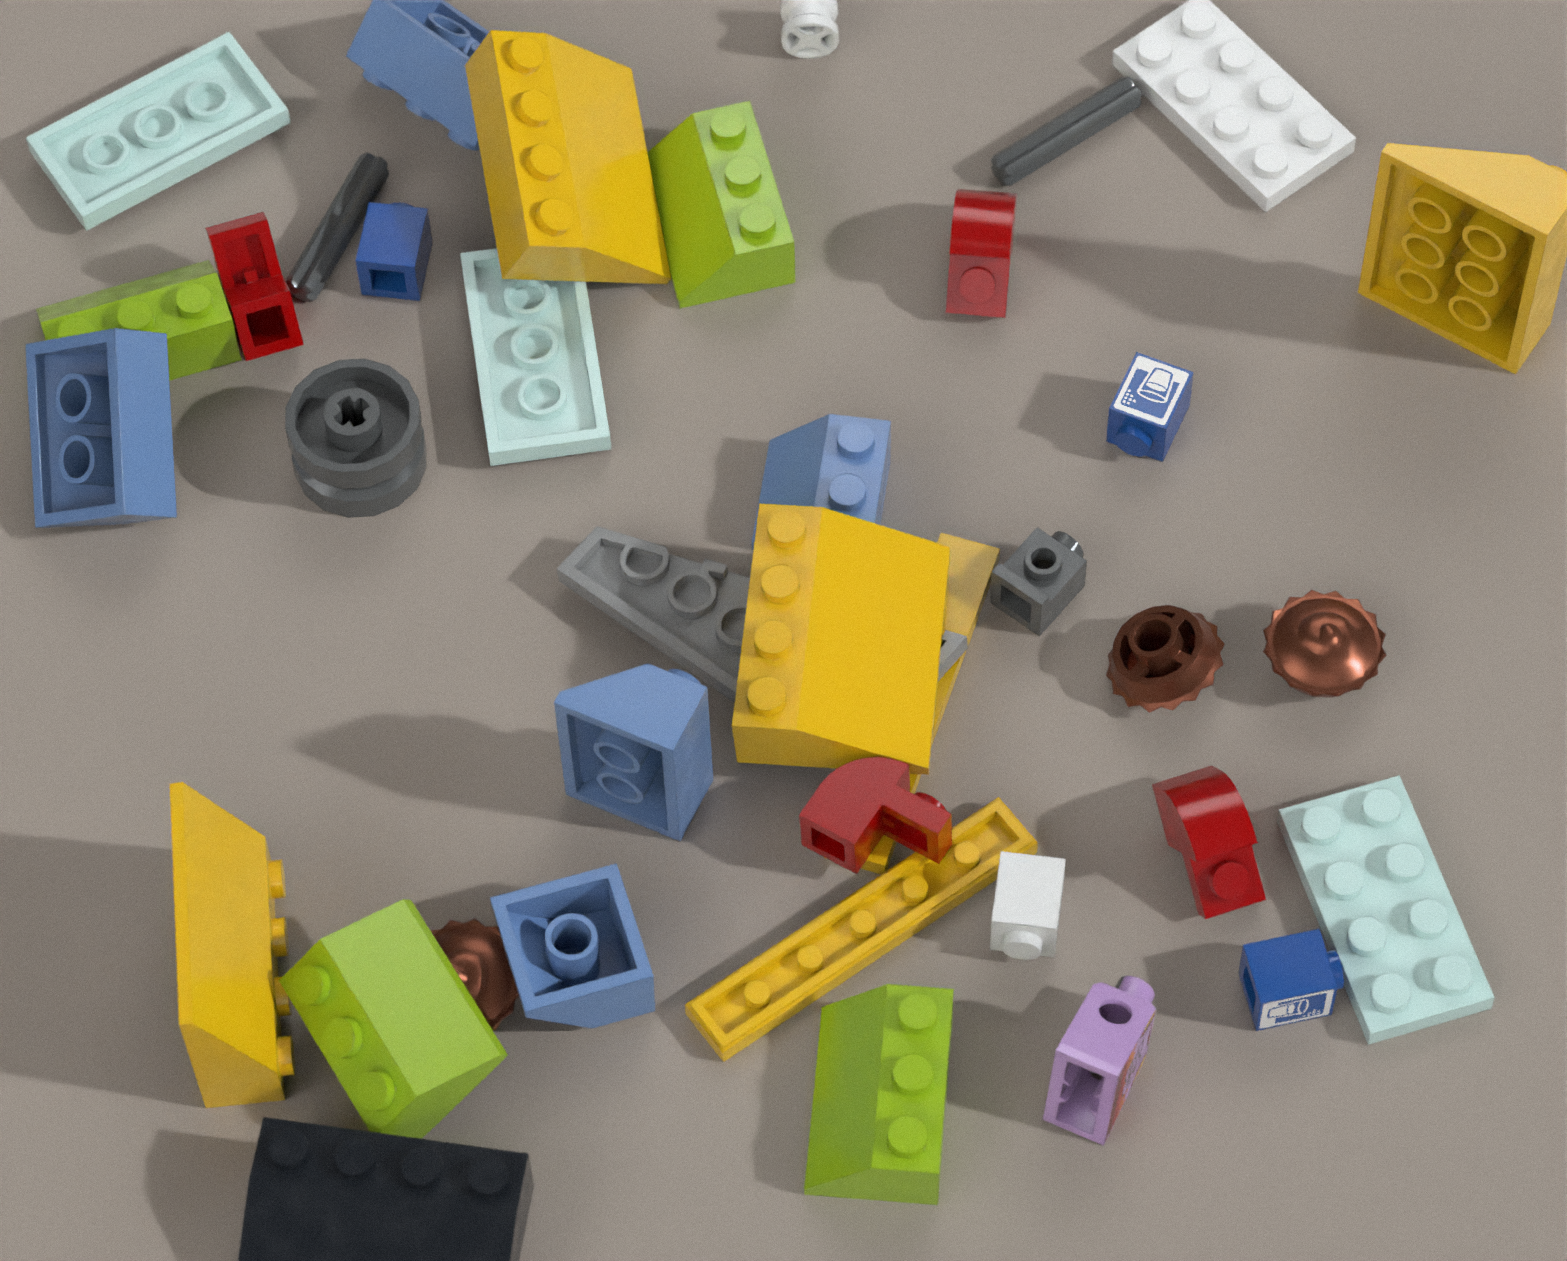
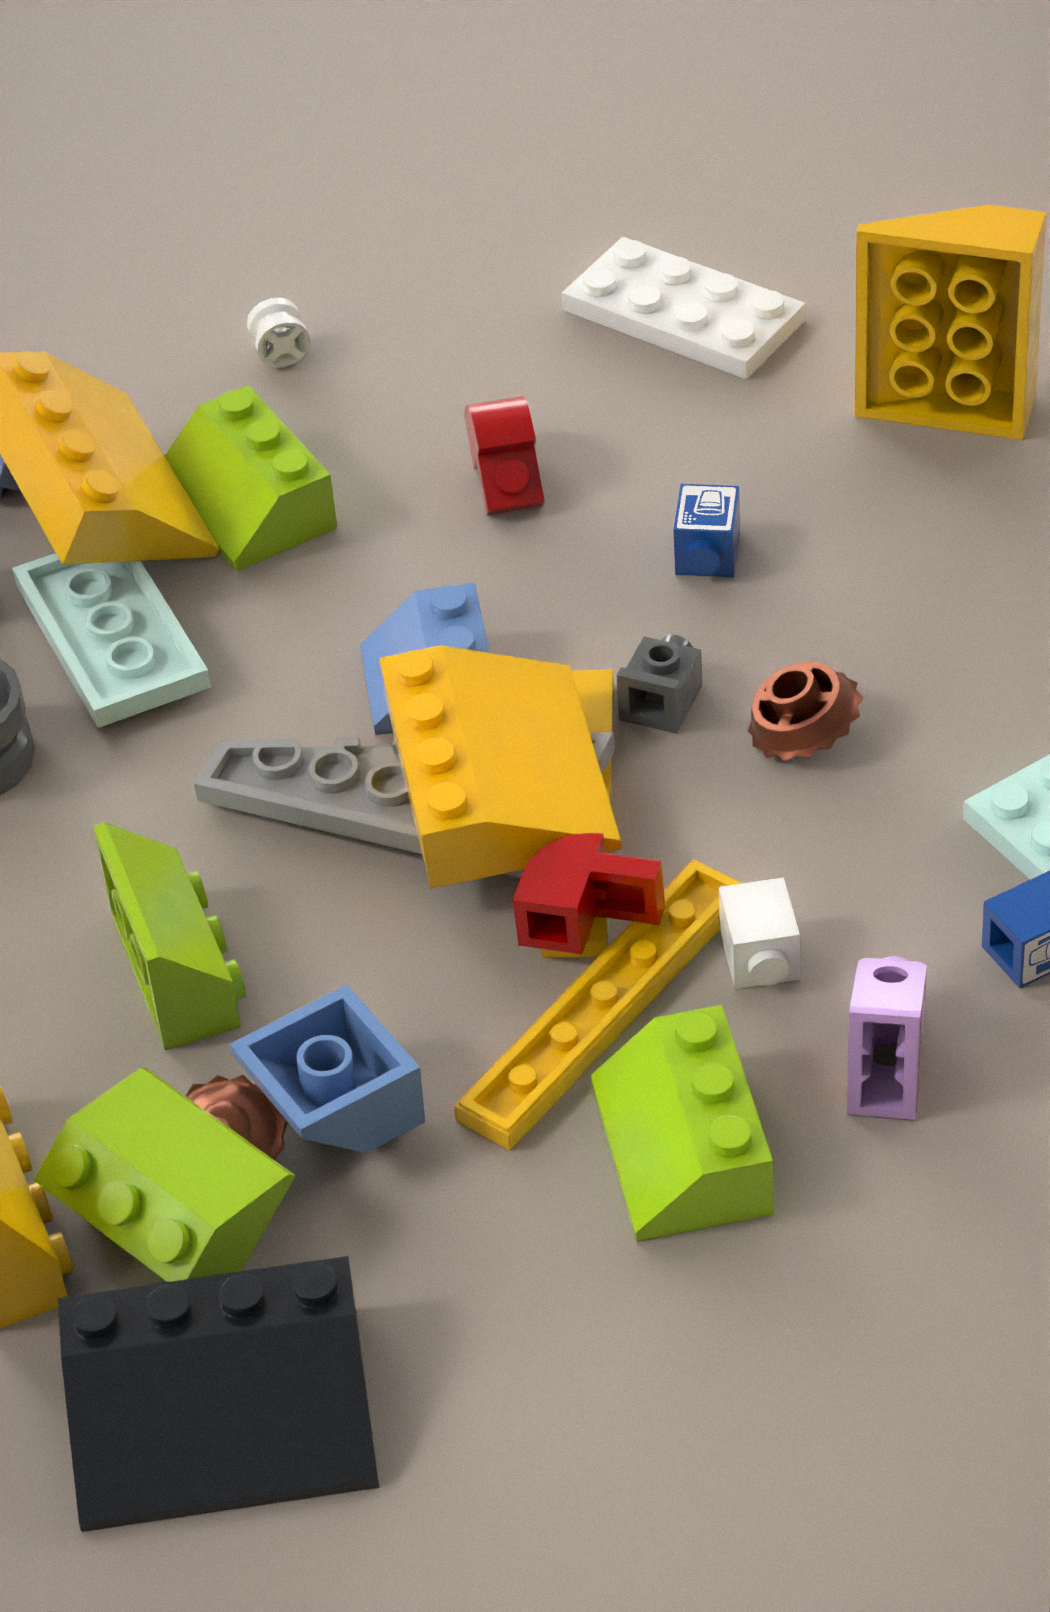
camera: 15 degrees left, 15 degrees down
medium blue slope [554,663,713,842] -> none
dark grey axle [991,77,1142,186] -> none
red brick [1152,765,1266,919] -> none
copper piece [1263,589,1387,698] -> none
none -> lime slope [93,822,246,1050]

